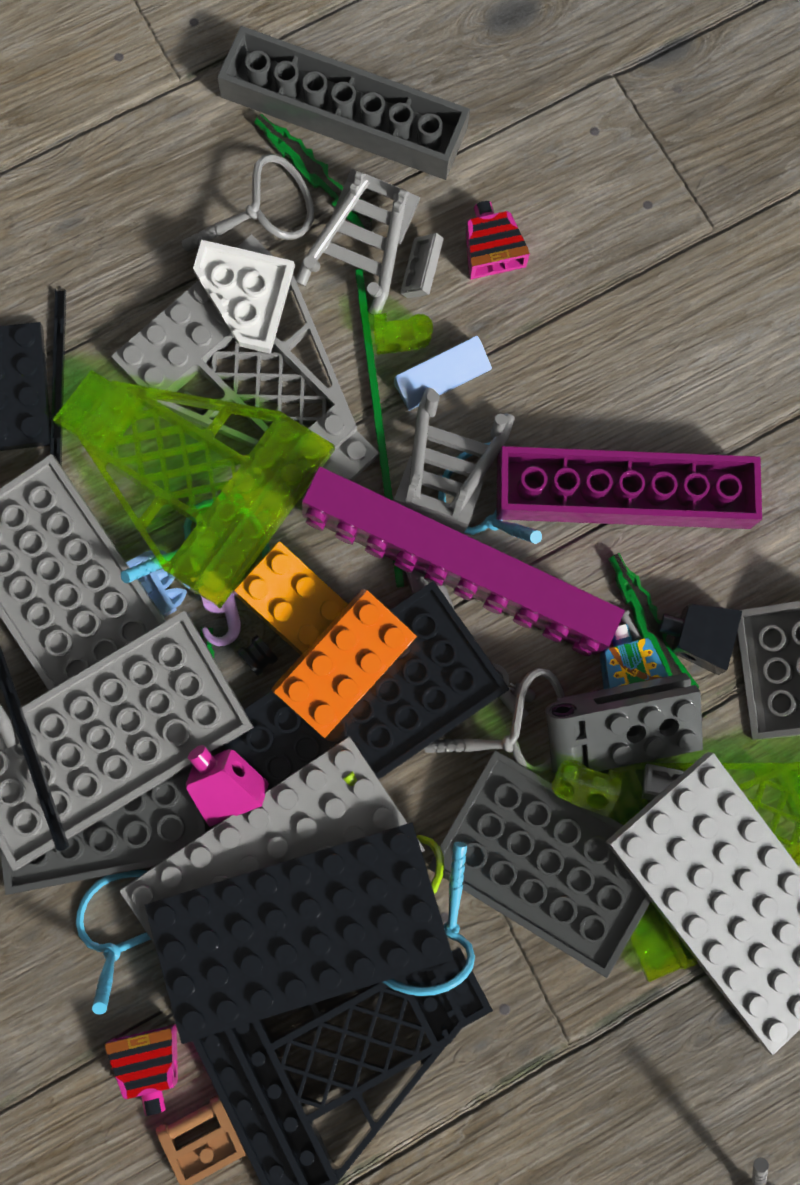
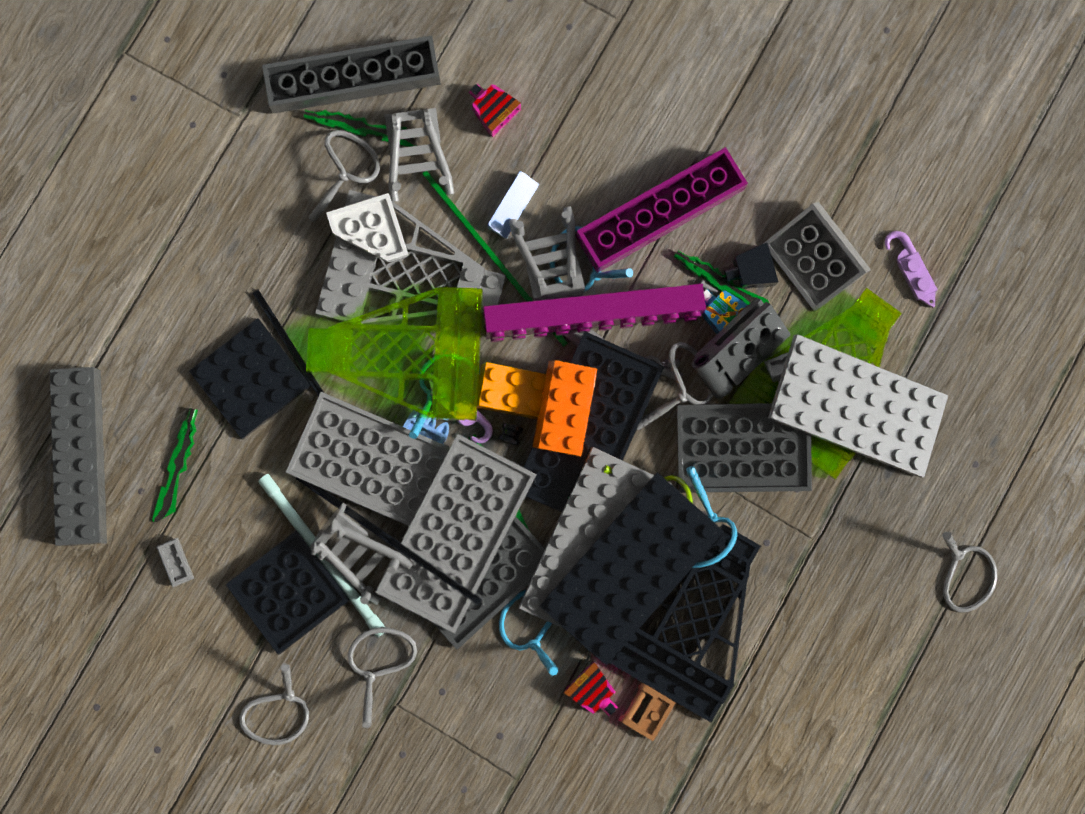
camera: 30 degrees left, 5 degrees up
dark pink torso [186,745,269,827] -> none
clear neon green leg [373,313,433,355] -> none
light grey plate [400,233,444,299] -> none
clear neon green leg [552,760,623,817] -> none

